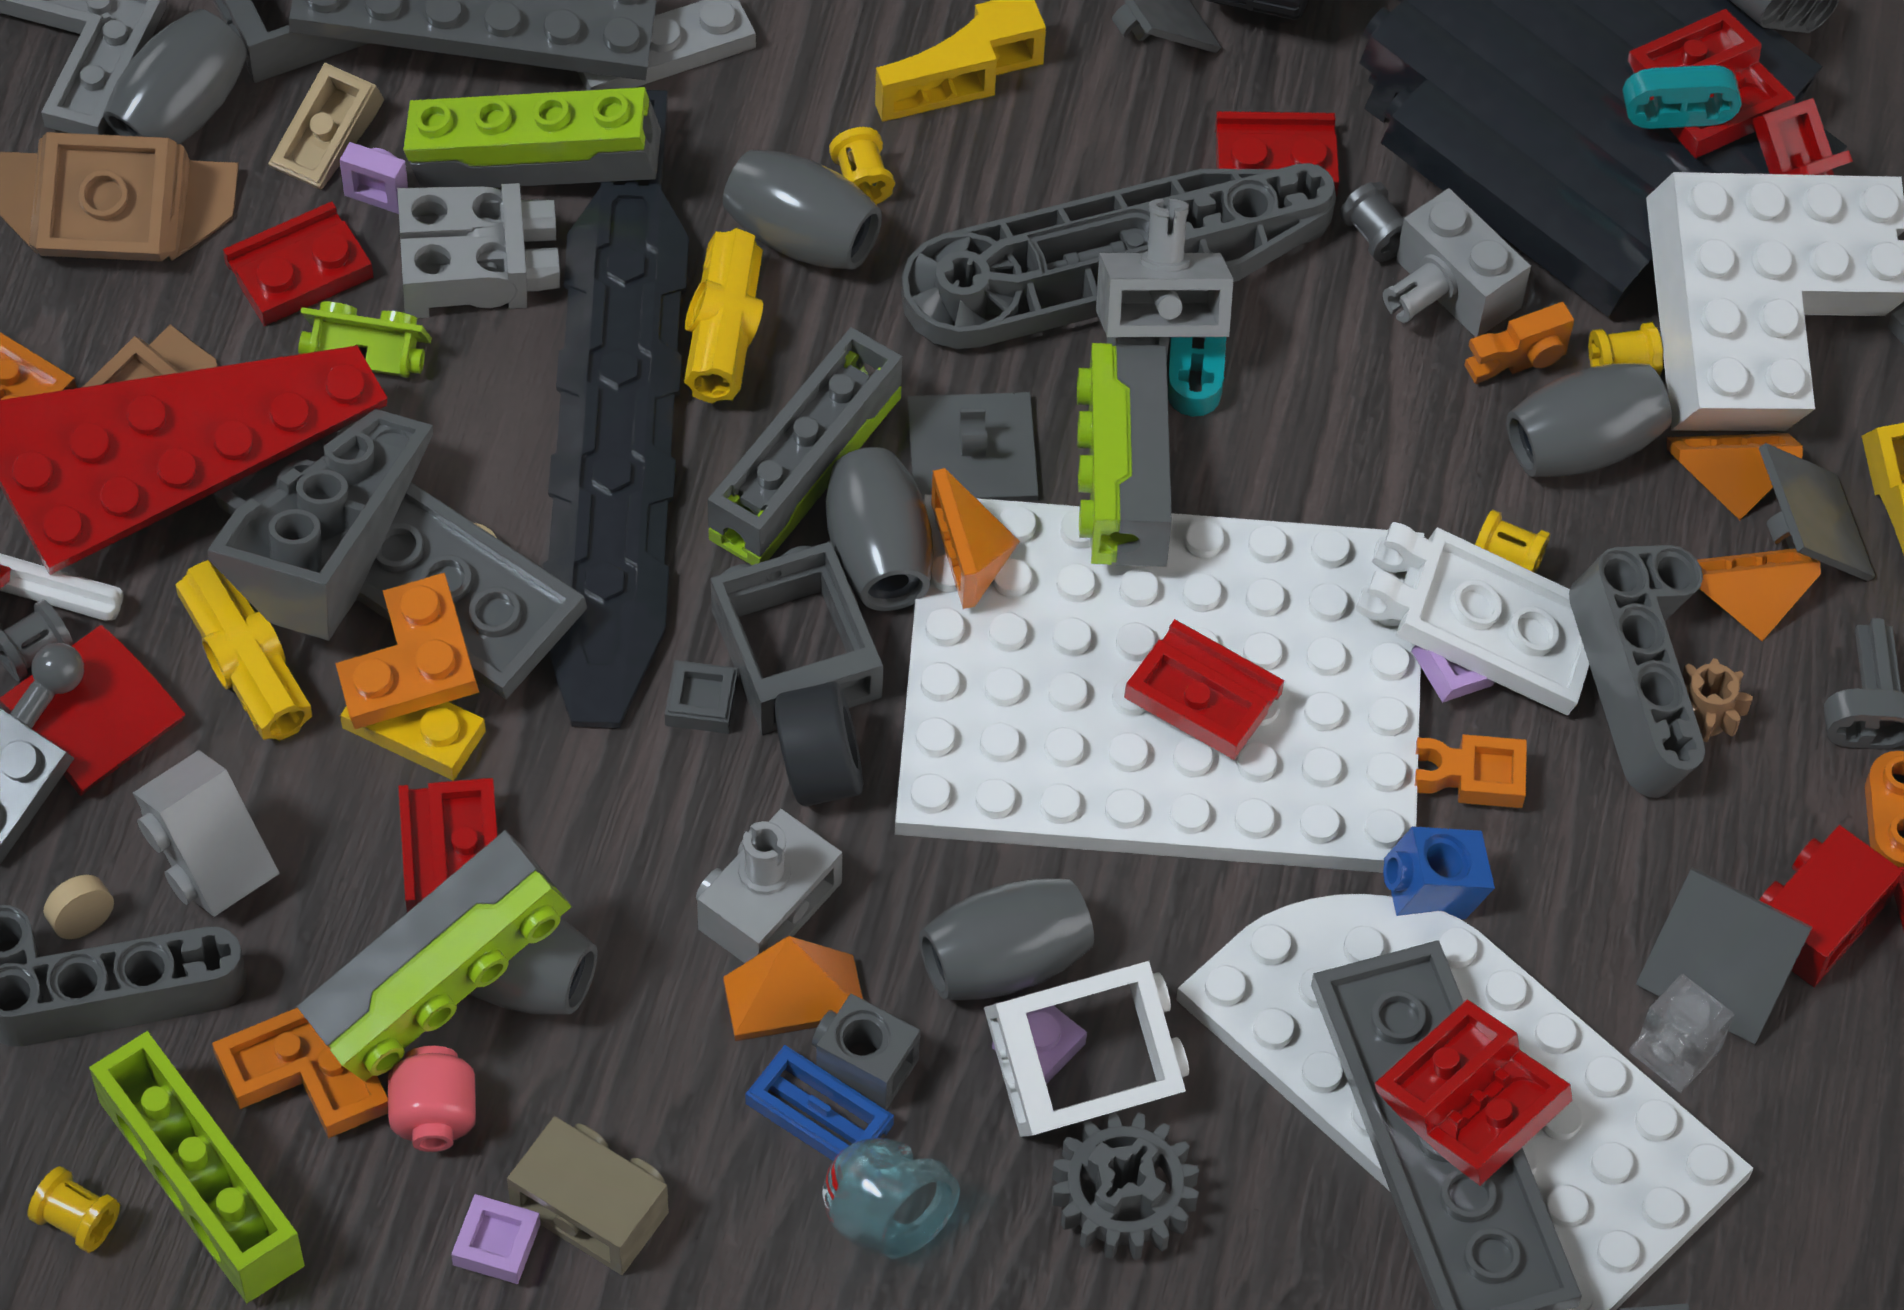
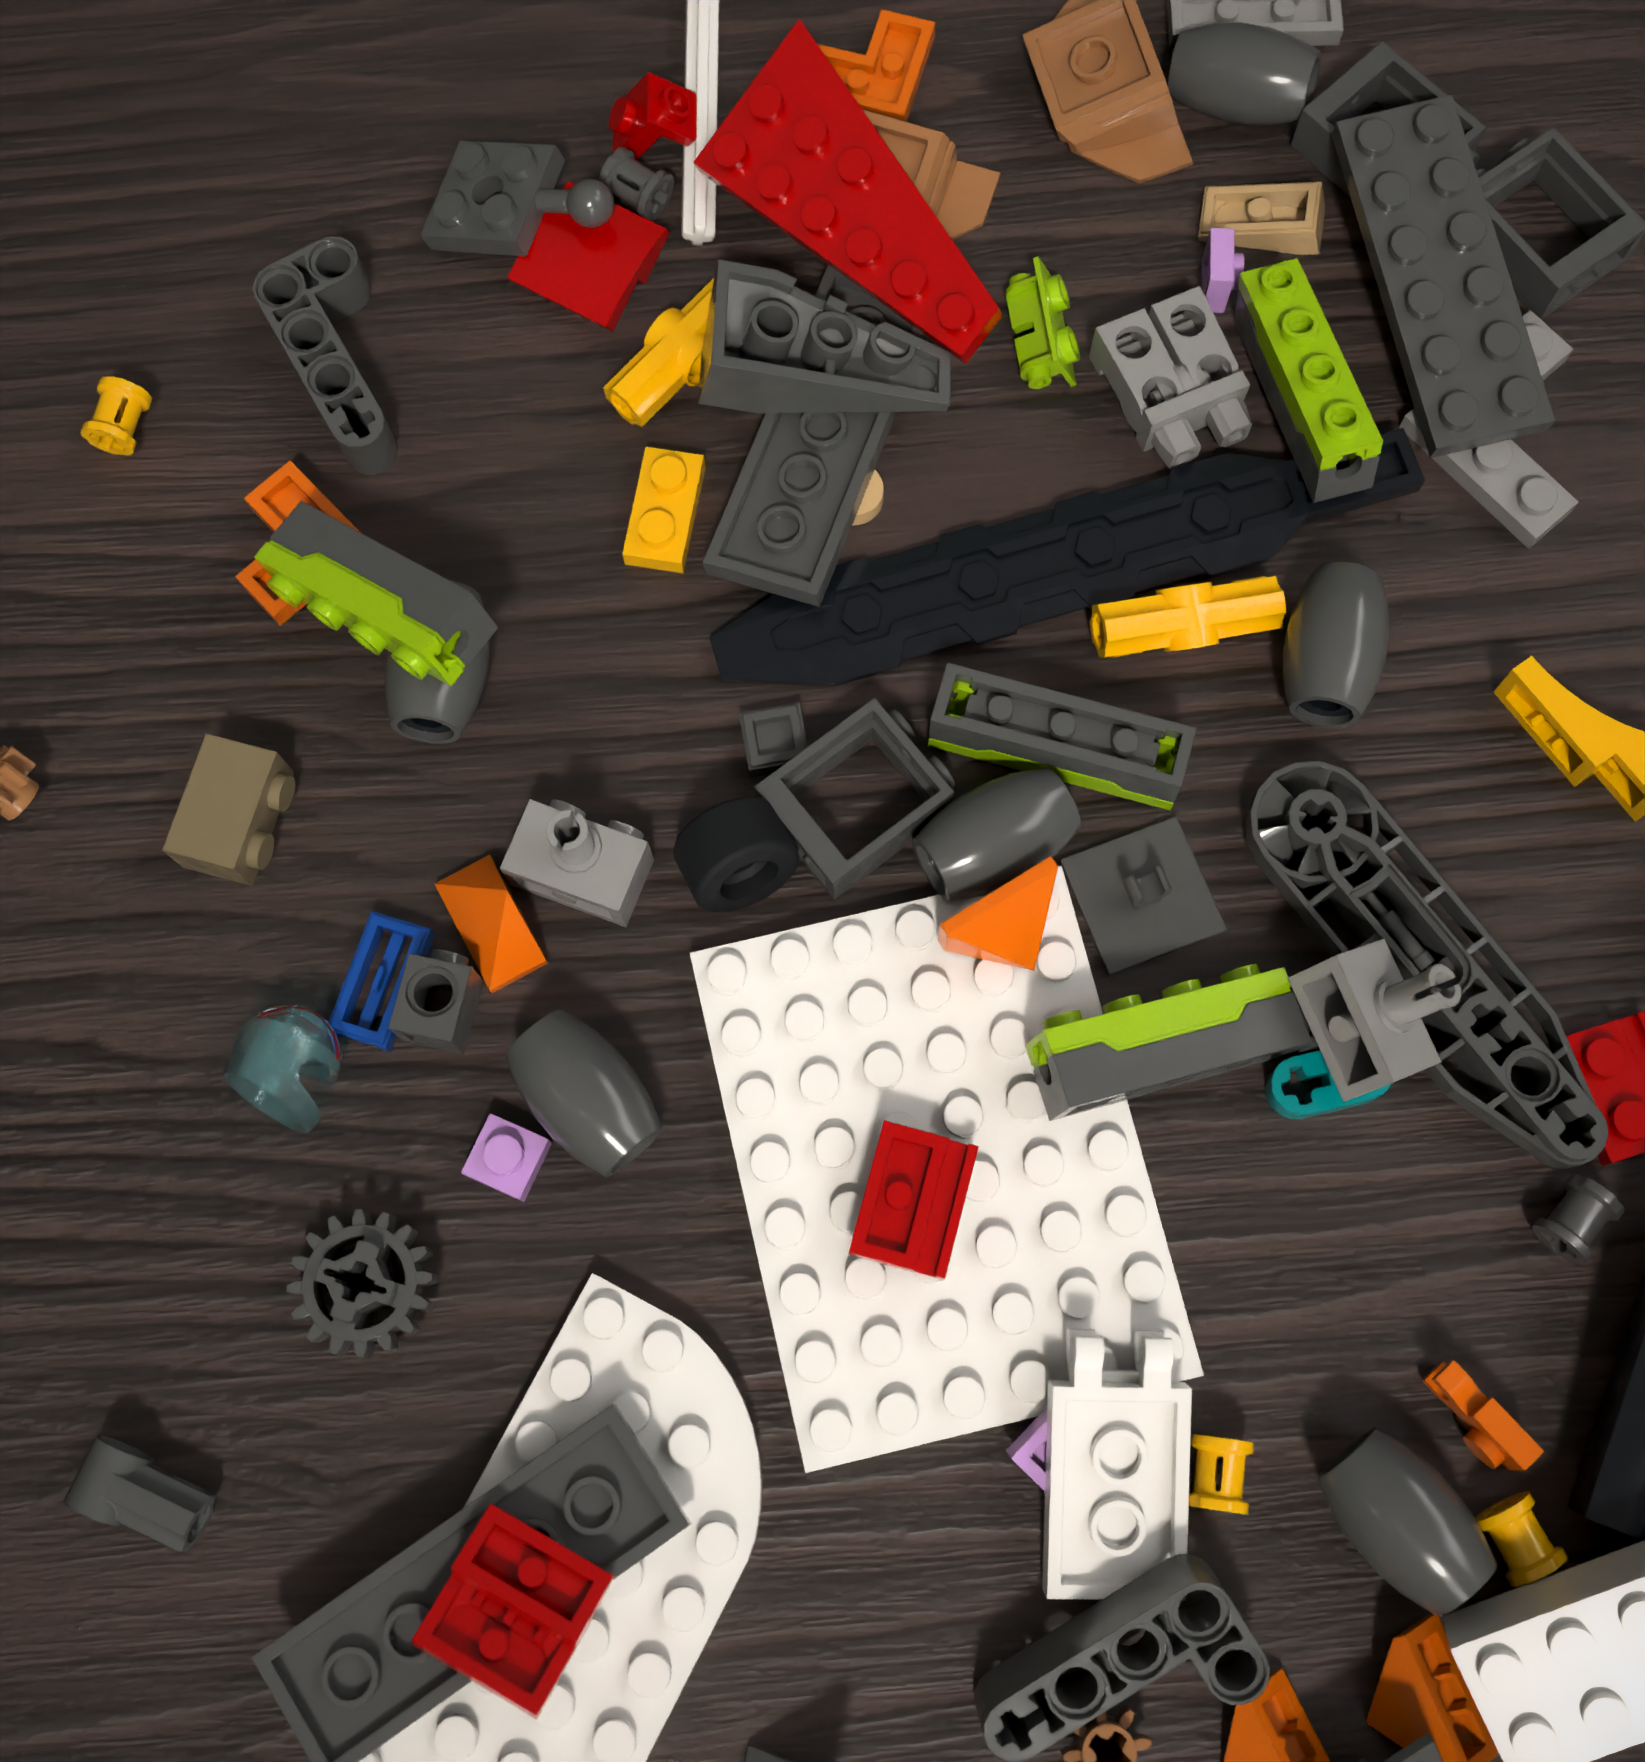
camera: 80 degrees right, 15 degrees up
tan tile [44,875,114,939] -> none
lime brick [89,1031,305,1304] -> none
light grey brick [133,750,280,917] -> none
red plate [223,201,374,326] -> none
orange plate [335,572,479,729] -> none
coral head [388,1045,476,1152] -> none
red plate [398,778,498,913] -> none
lavender plate [451,1194,541,1284] -> none
yellow bush [829,127,895,204] -> none
white window [984,961,1189,1137] -> none
light grey brick [1383,188,1531,337] -> none
blue brick [1383,826,1495,919] -> none
orange plate [1414,734,1527,808] -> none

